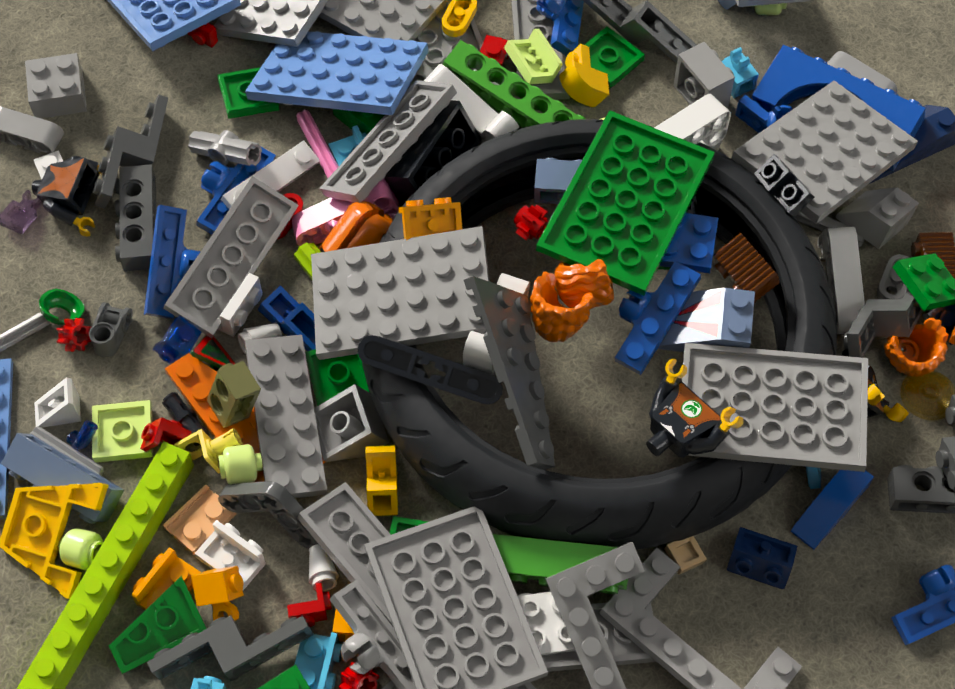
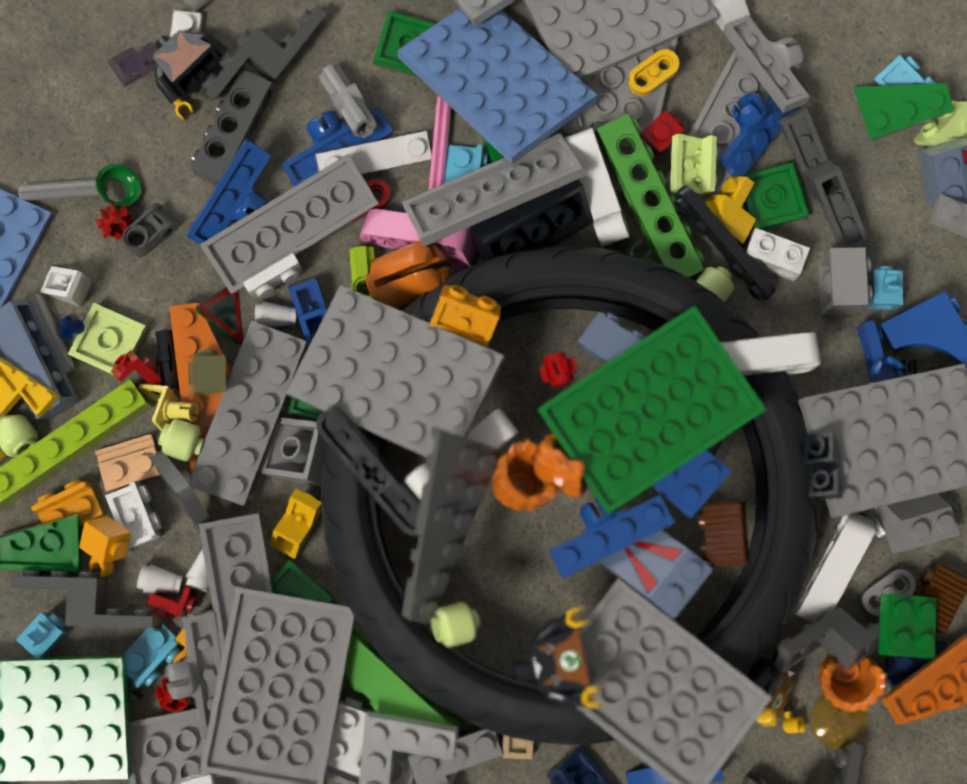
camera: 30 degrees right, 20 degrees up
clear blue bracket [153,315,202,363] -> none
none -> white cone [137,564,183,594]
none -> yellowish green head [431,602,480,647]
none -> black piece [674,185,776,300]
none -> white brick [744,228,810,281]

